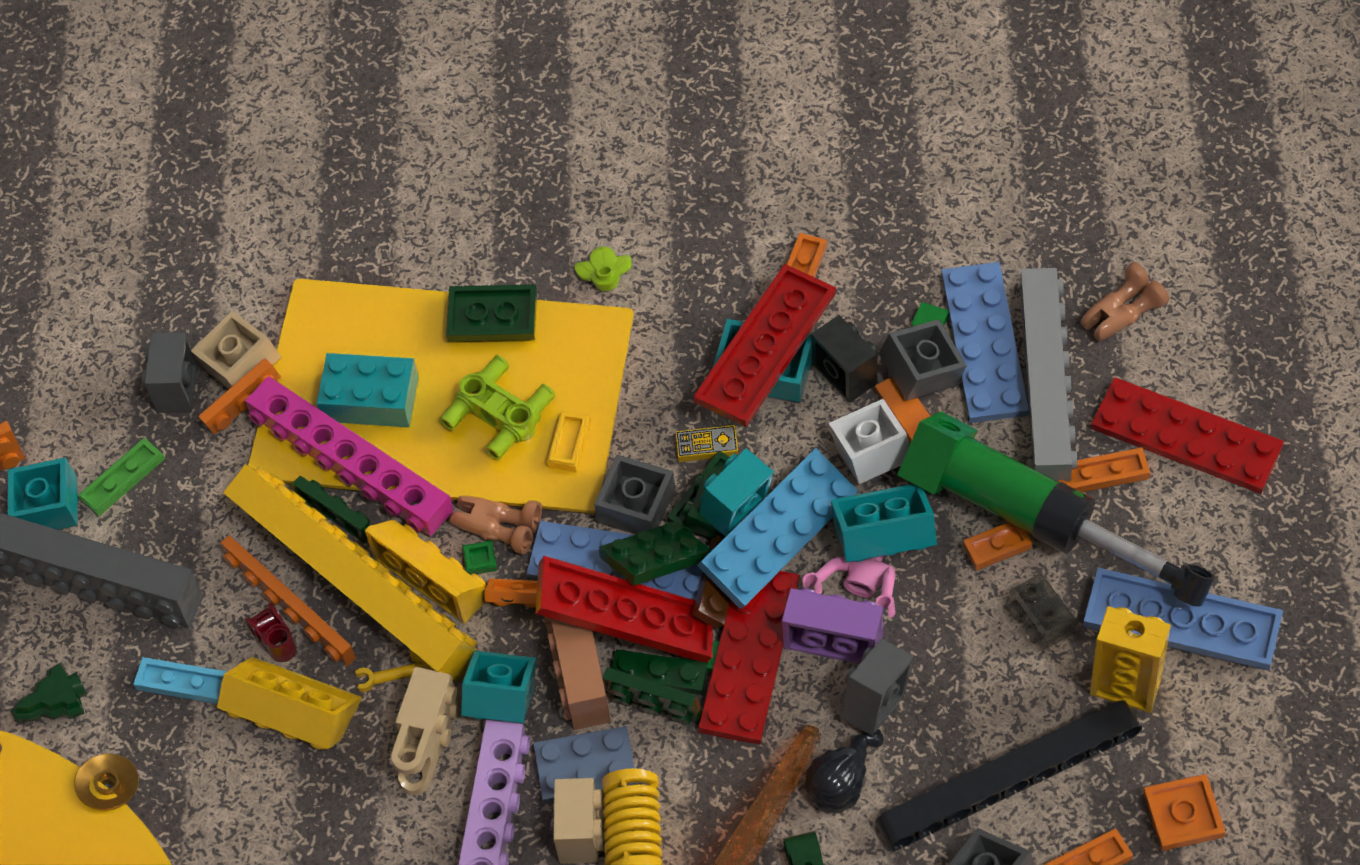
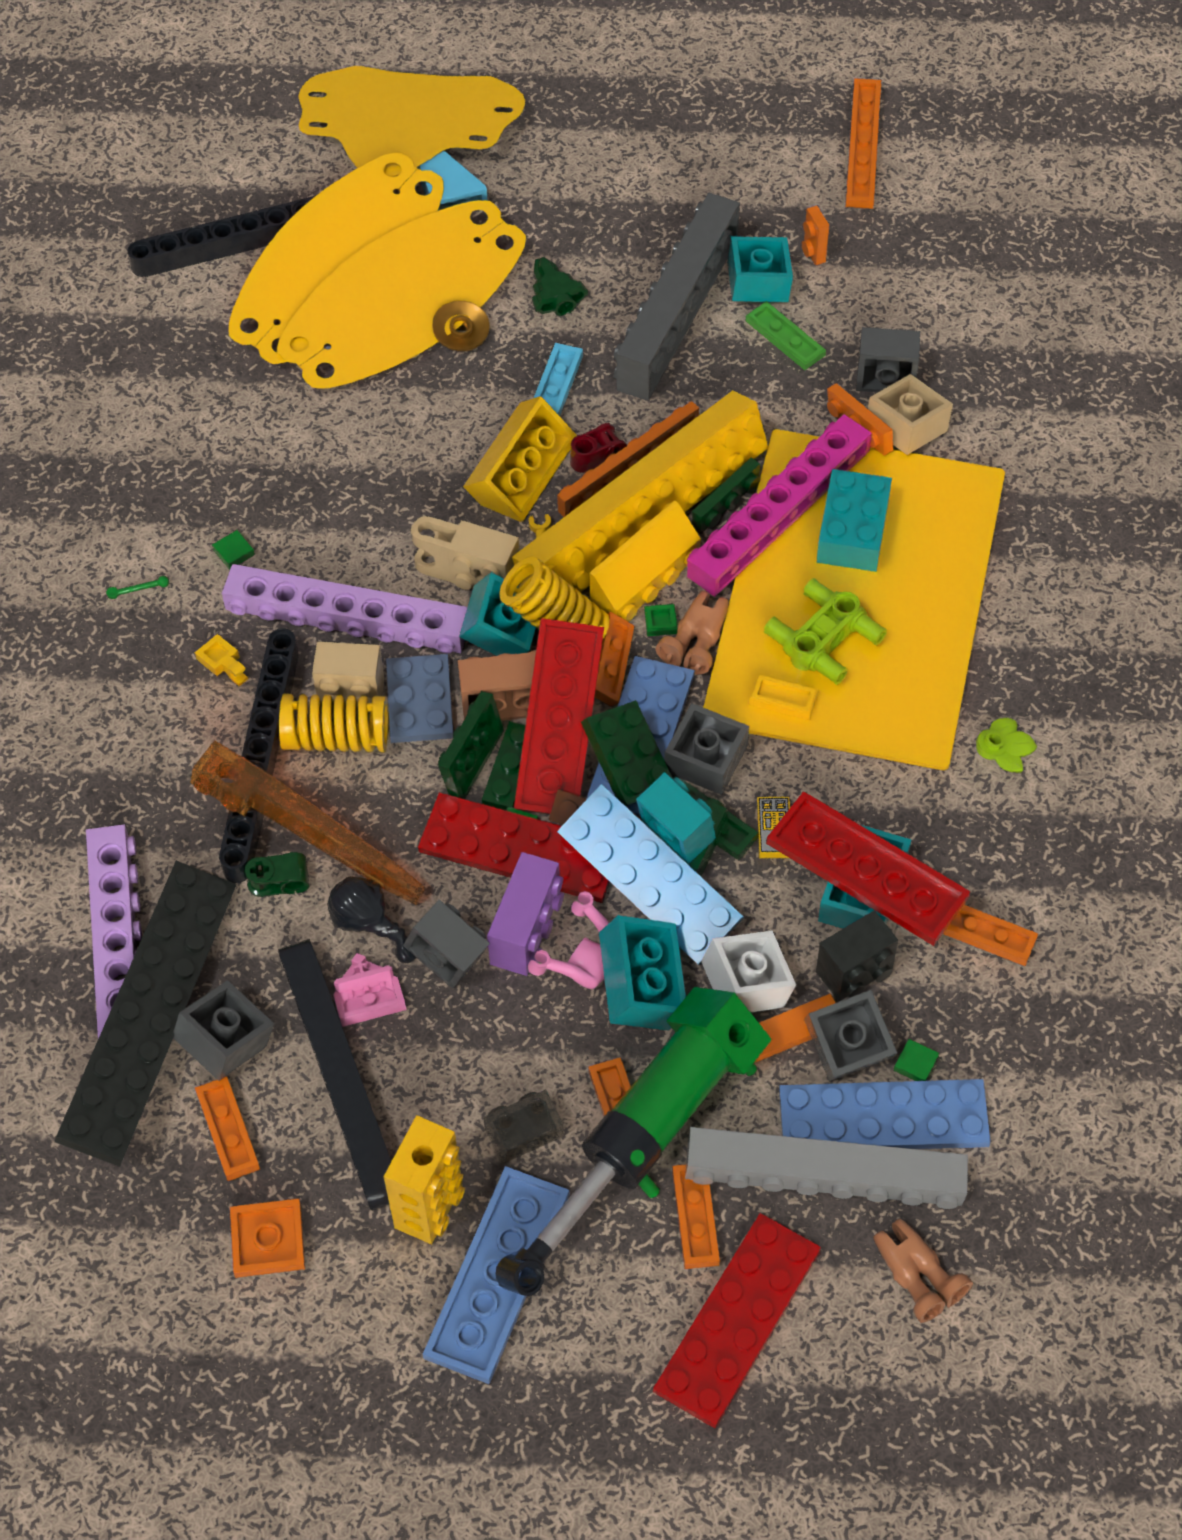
camera: 90 degrees right, 0 degrees up
dark green plate [446,284,537,342] -> none
none -> bright pink slope [333,953,406,1027]
none -> yellow piece [499,556,610,638]

